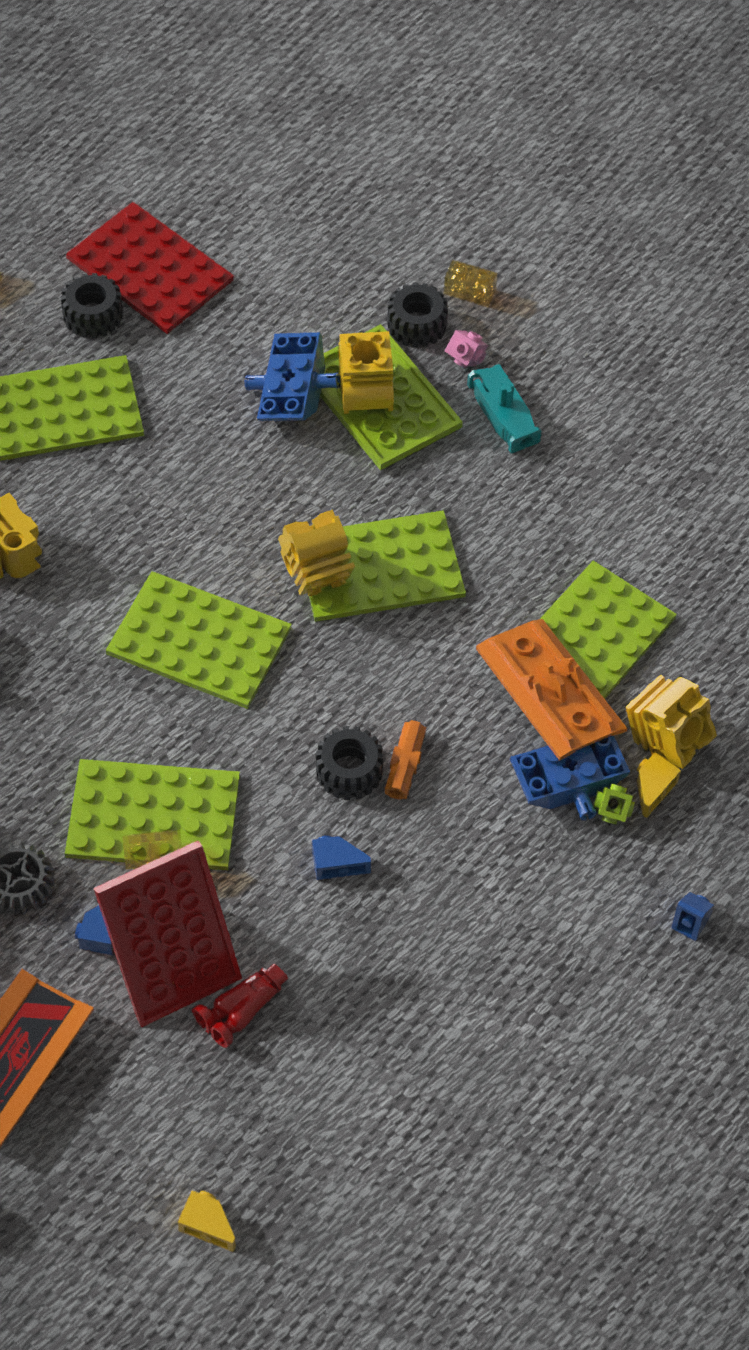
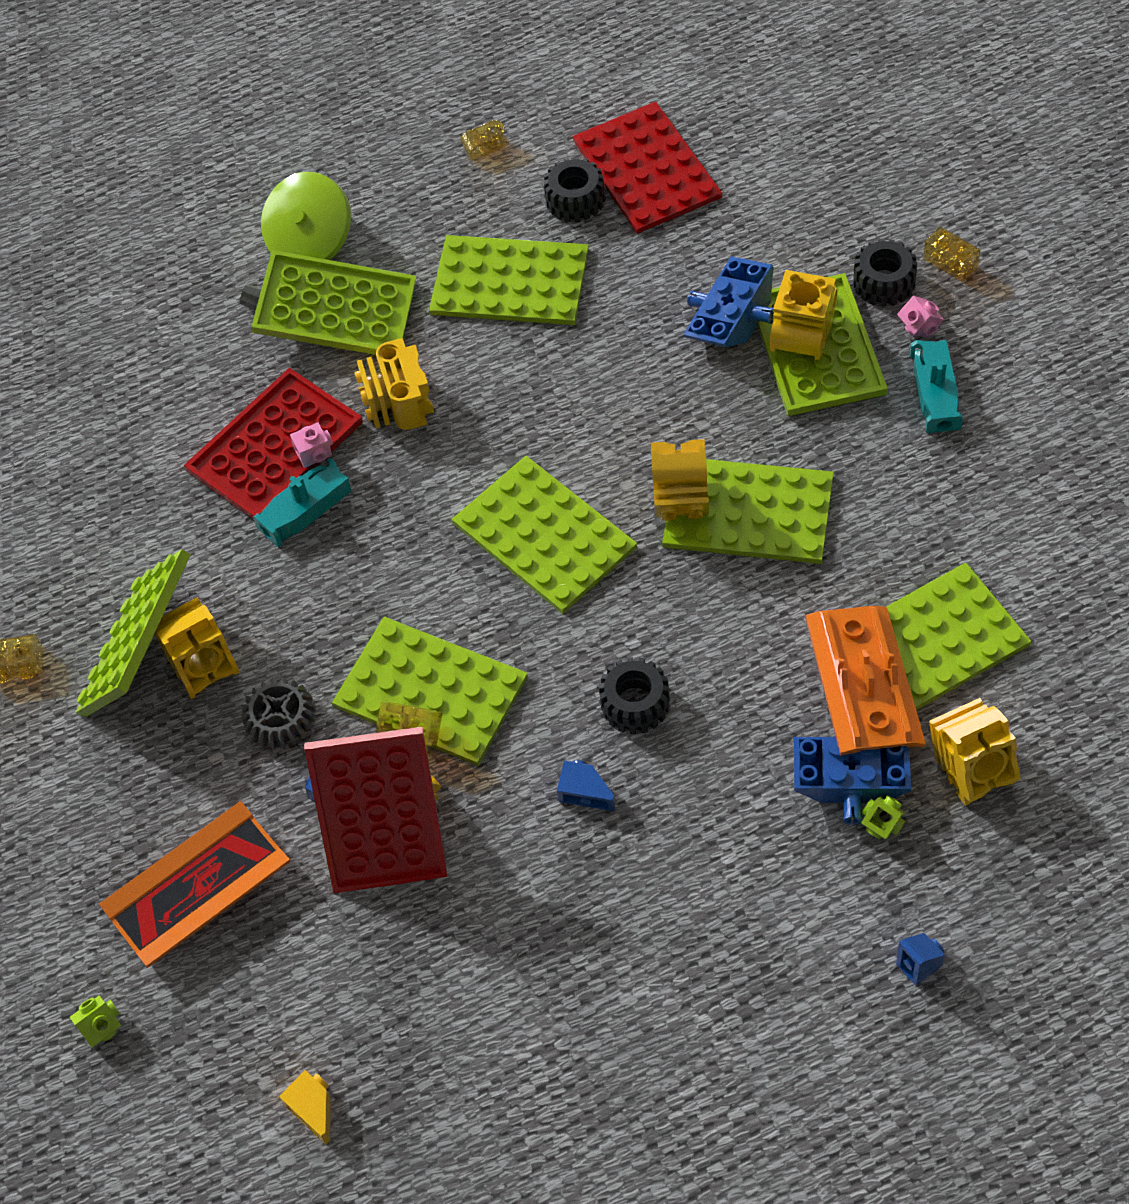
camera: 30 degrees right, 0 degrees up
red piece [192,964,288,1048] -> none
orange piece [385,720,427,800] -> none
yellow slope [637,753,681,818] -> none

